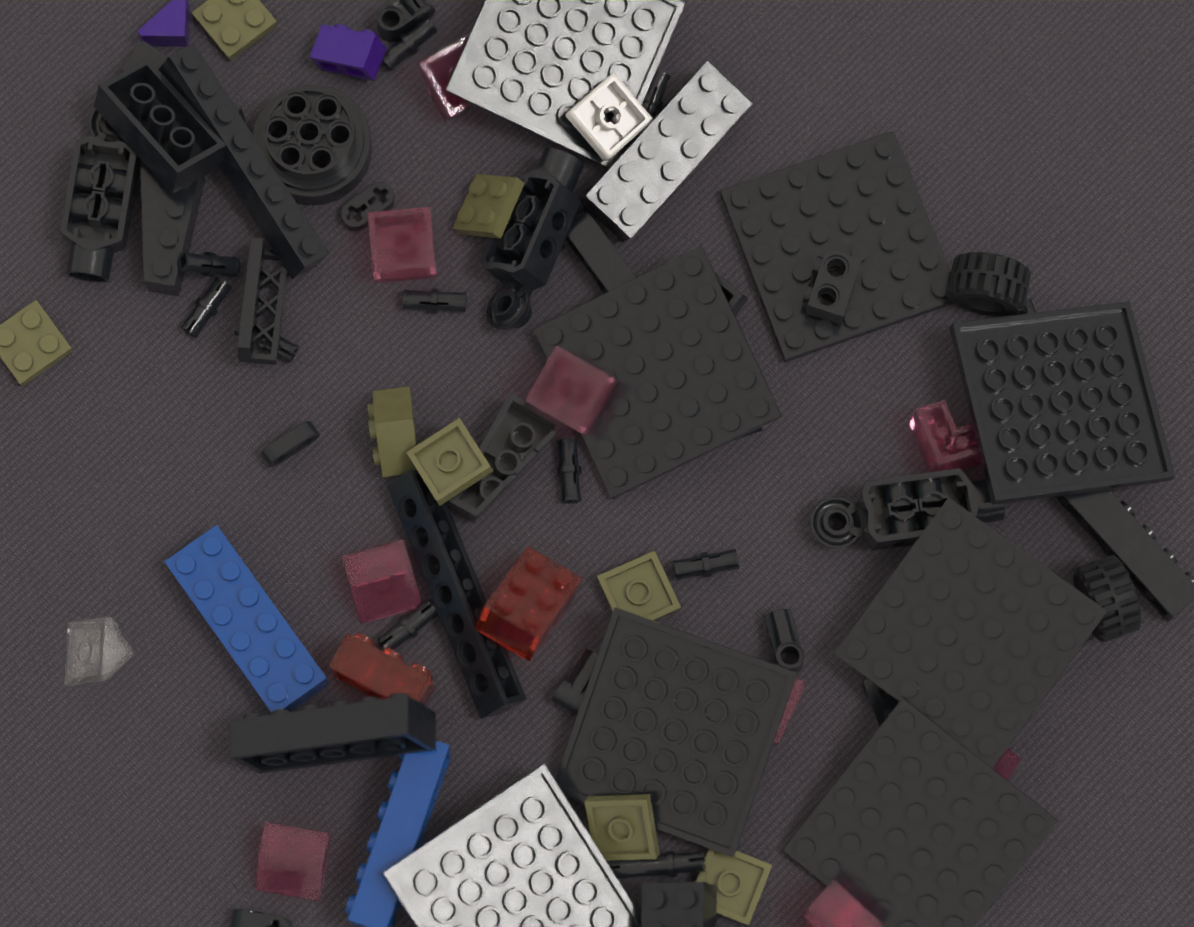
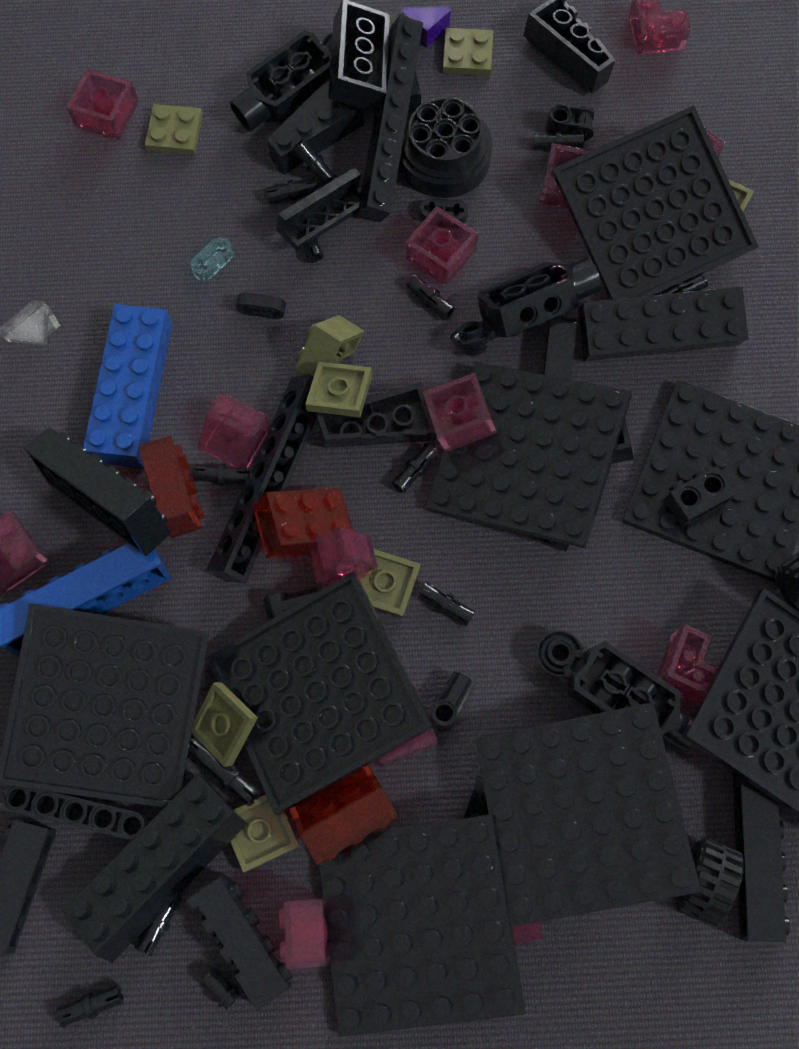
camera: 45 degrees right, 5 degrees down
dark purple brick [310,24,387,81] -> none
olive plate [452,174,525,239] -> none
white brick [566,73,653,161] -> none
none -> clear light blue beam [190,237,233,280]
none -> clear red brick [289,765,398,865]
none -> clear pink brick [309,527,378,586]

